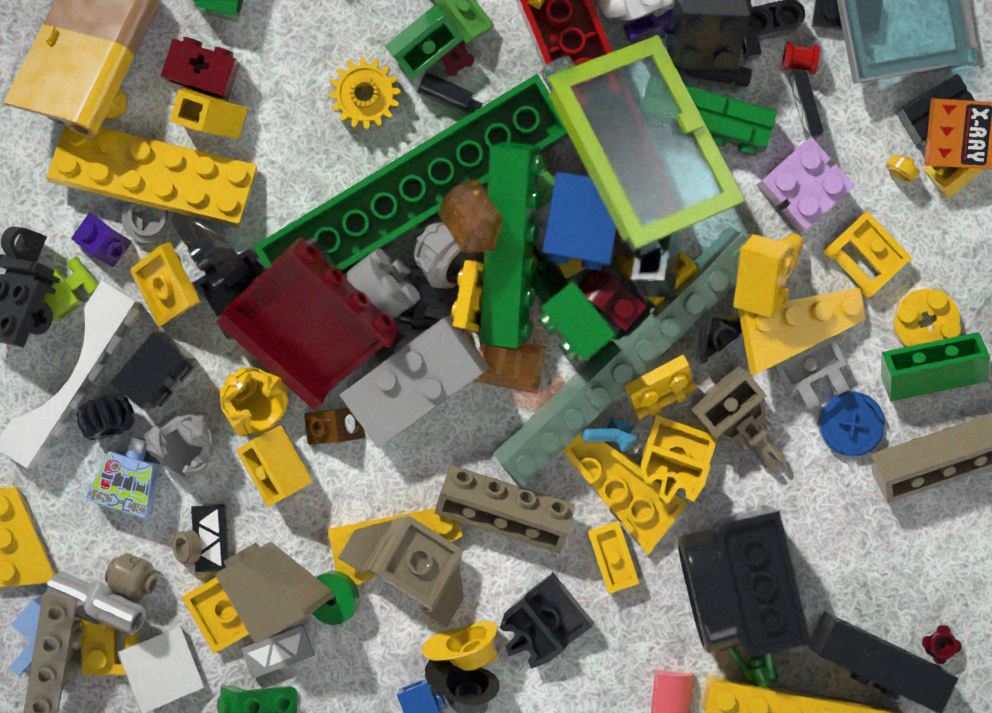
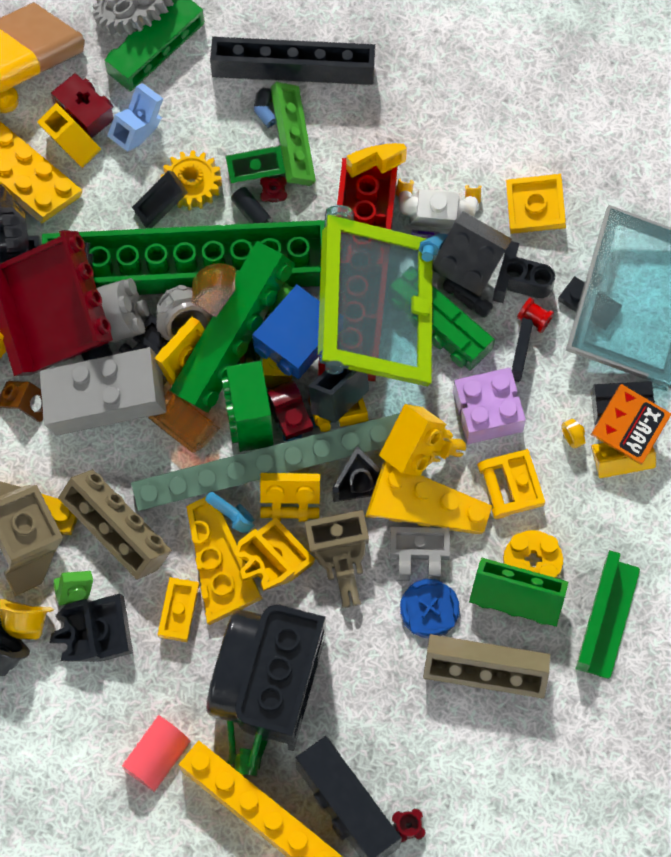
camera: 25 degrees right, 20 degrees down
none -> bright green bracket [53,571,93,605]
none -> light blue brick [107,83,164,152]
none -> black tile [132,171,188,229]
none -> dark azure bar [419,233,448,262]

